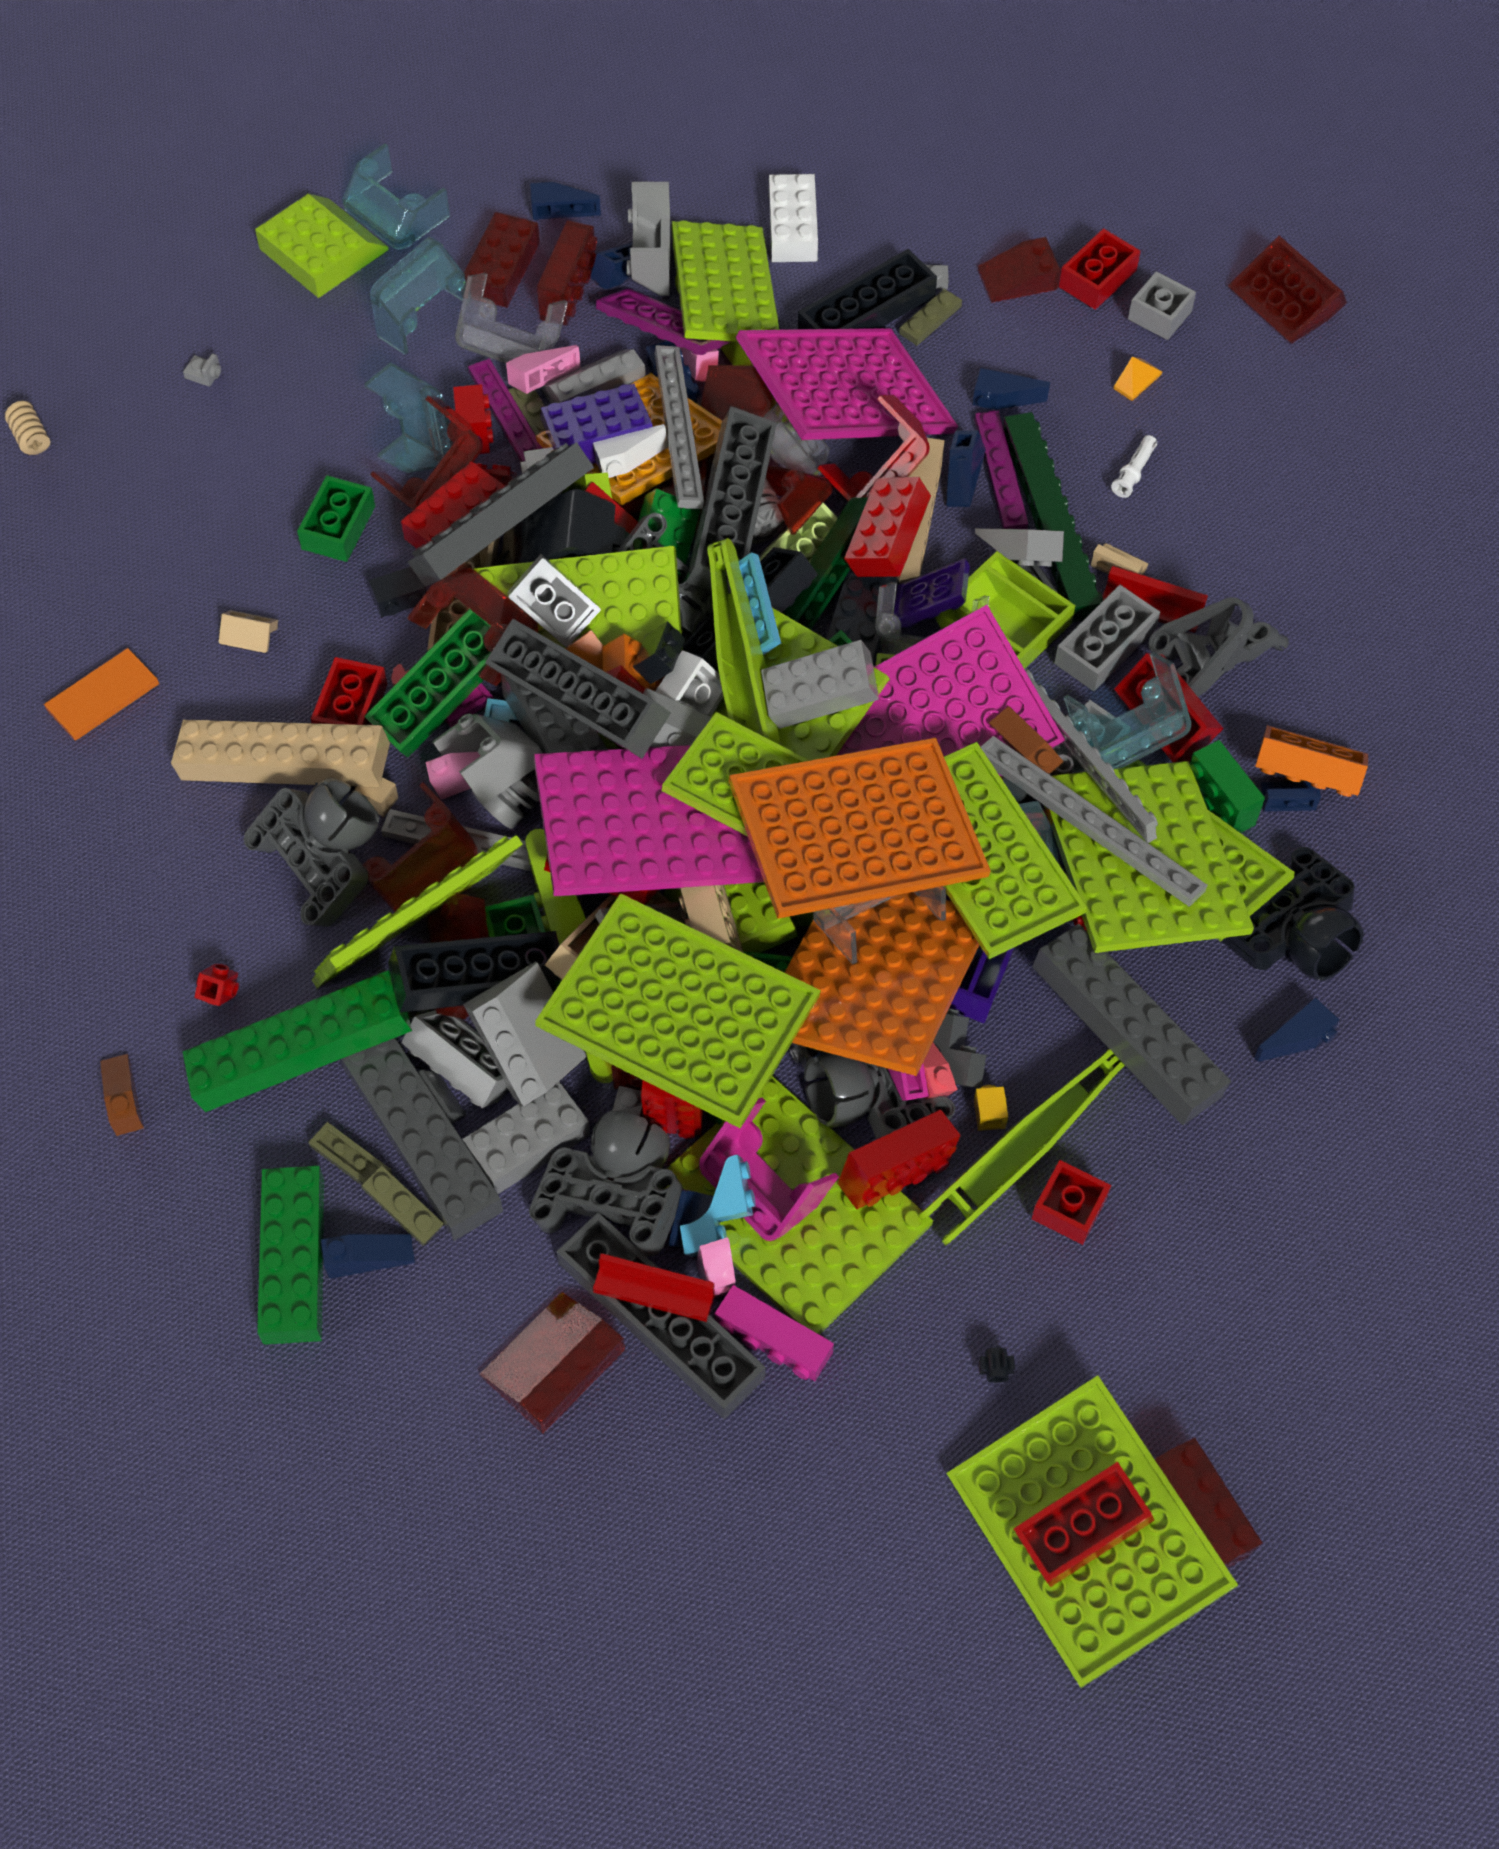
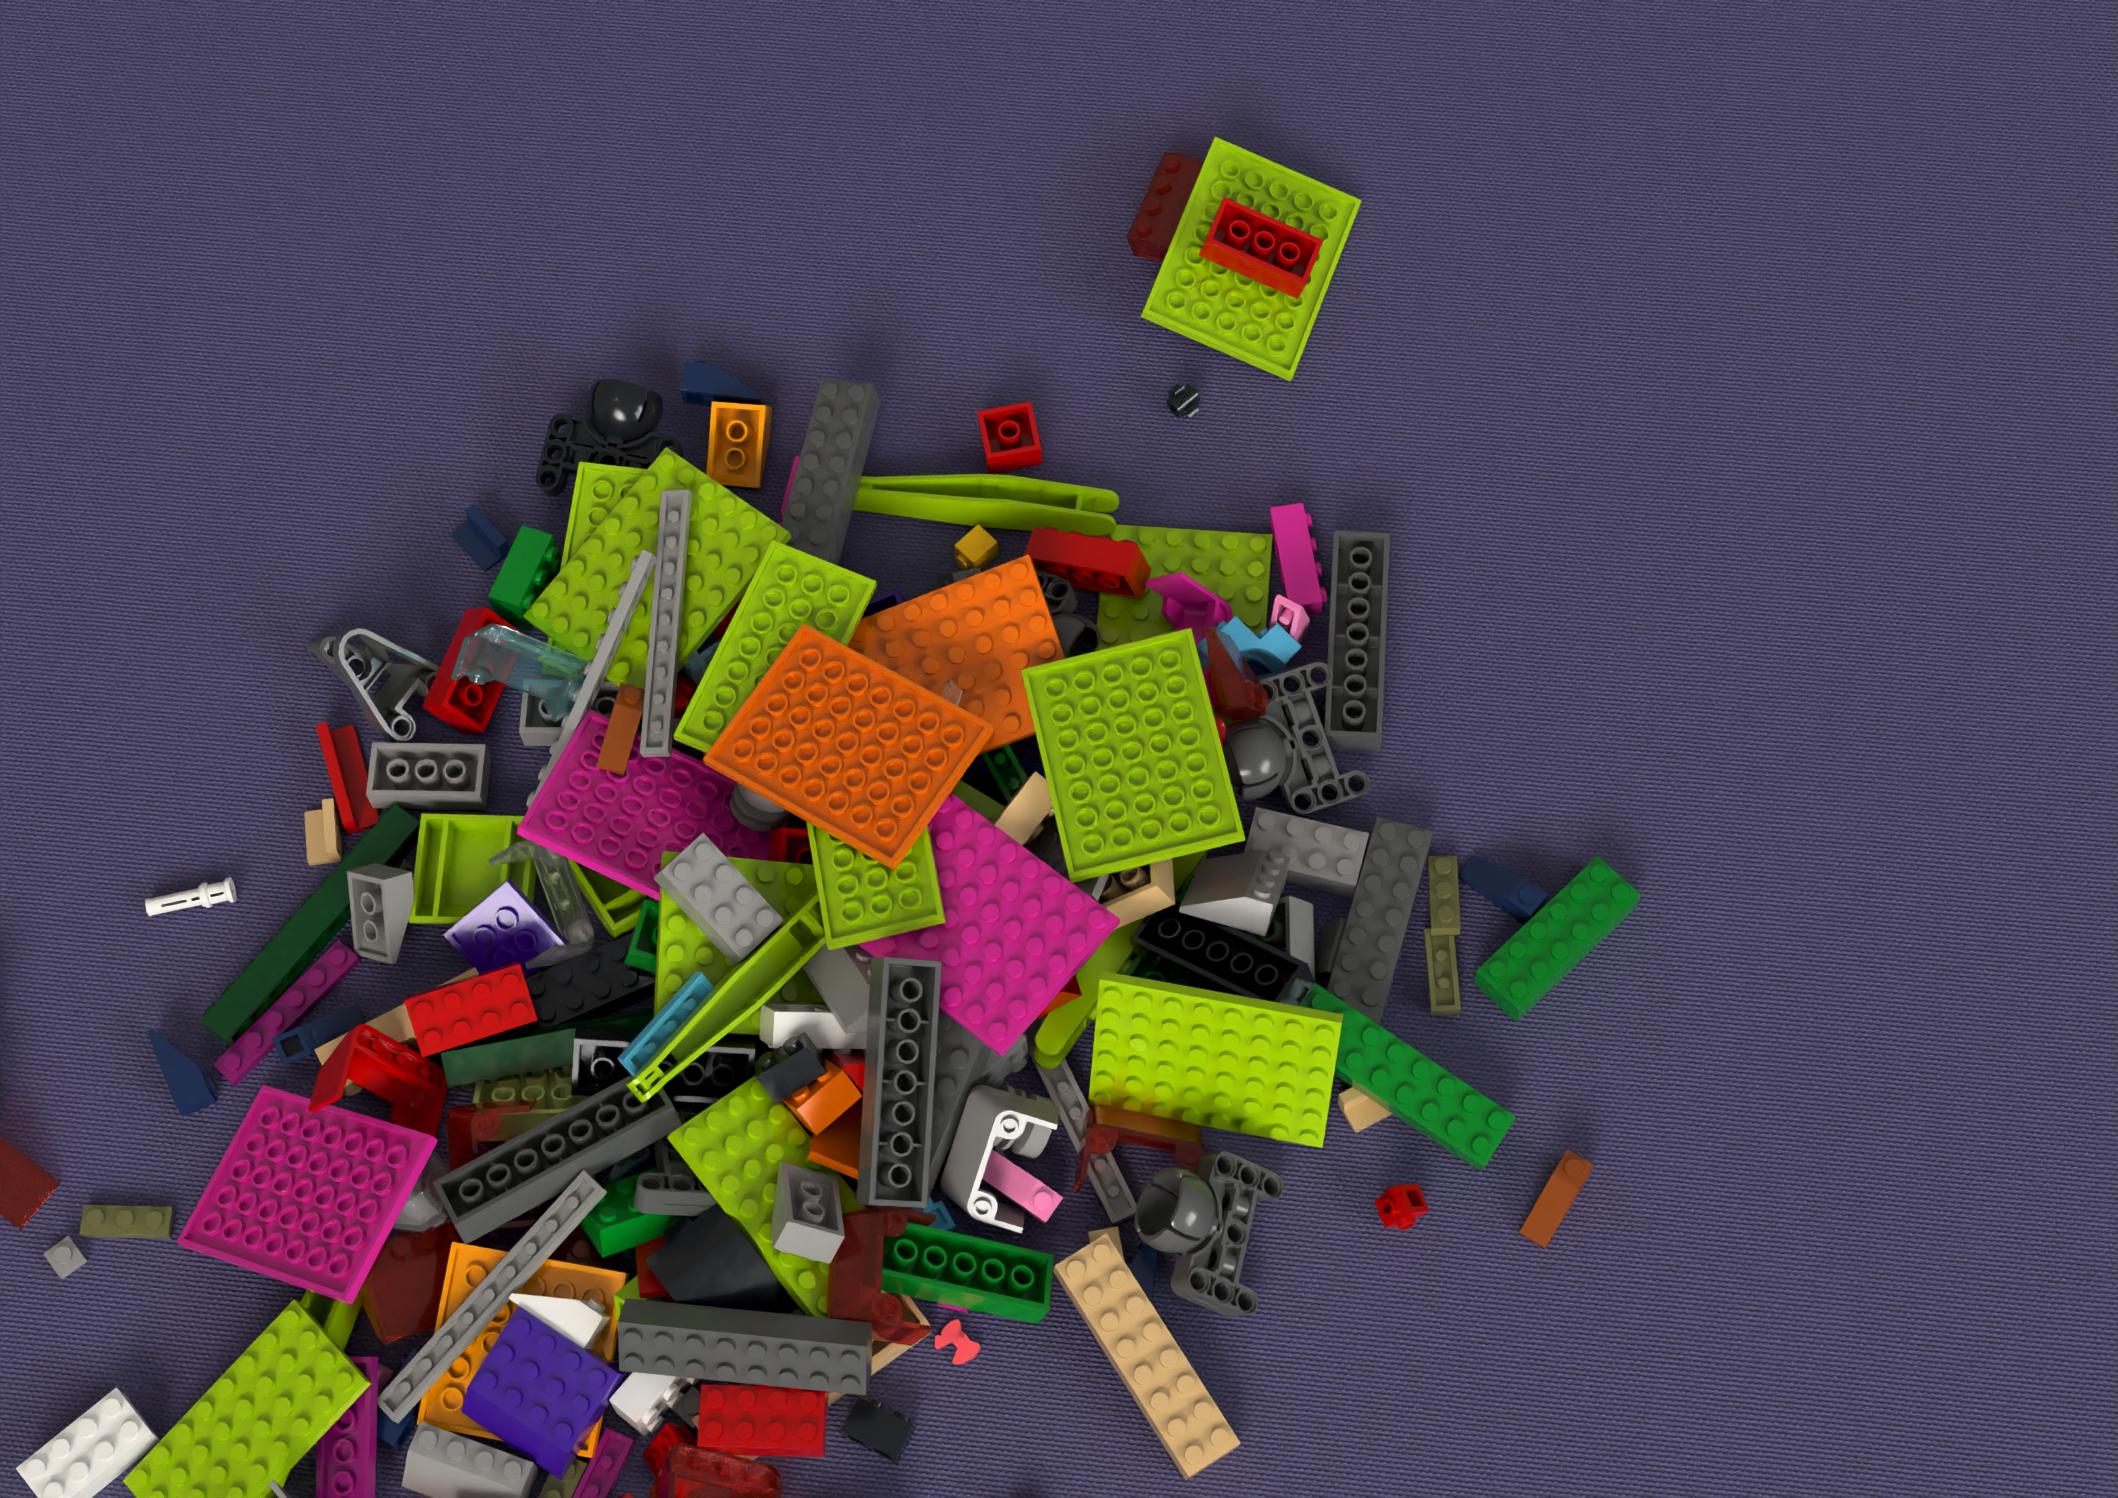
camera: 125 degrees left, 5 degrees up
red brick [310,657,388,725] -> none
clear red slope [479,1292,625,1434] -> none
red panel [593,1254,715,1322] -> none
black brick [797,249,937,330] -> none
light orange slope [1114,357,1162,401] -> none
orange brick [1255,725,1368,797] -> none
none -> light orange slope [706,401,773,488]
none -> clear red slope [1205,626,1269,721]

